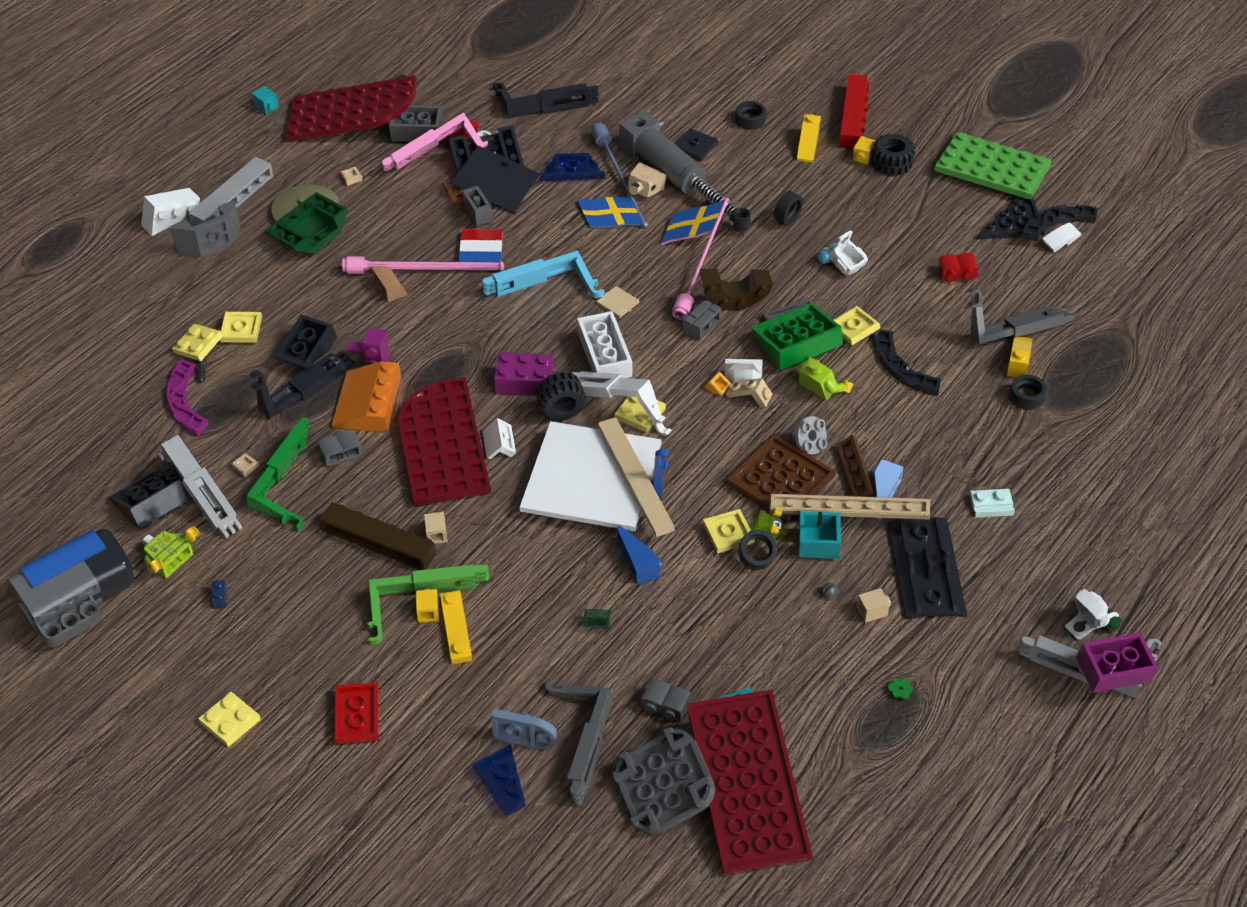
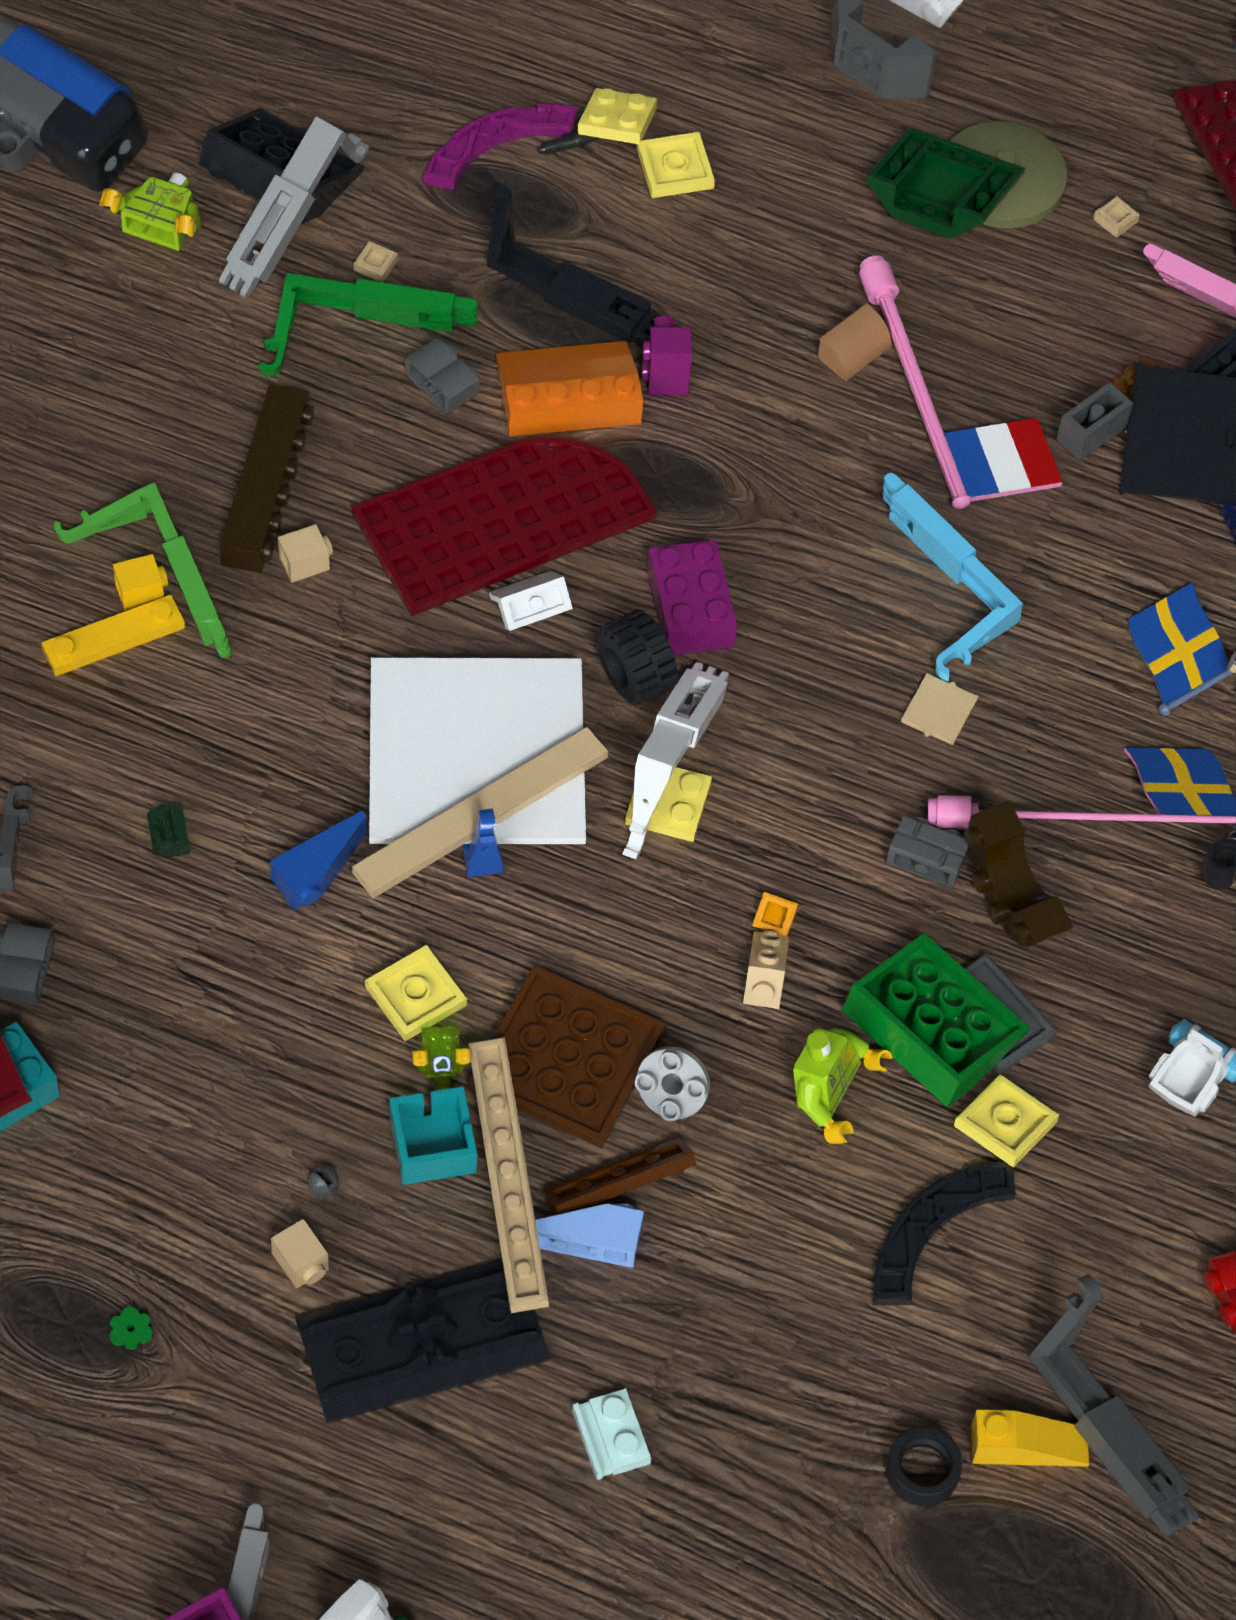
camera: 70 degrees right, 10 degrees up
light grey brick [188,157,273,227] -> none
dark blue piece [212,580,227,609] -> none
black slope [274,314,337,369] -> none
white brick [577,311,632,378] -> none
white slope [725,359,762,382] -> none
black tyre [738,530,778,570] -> none

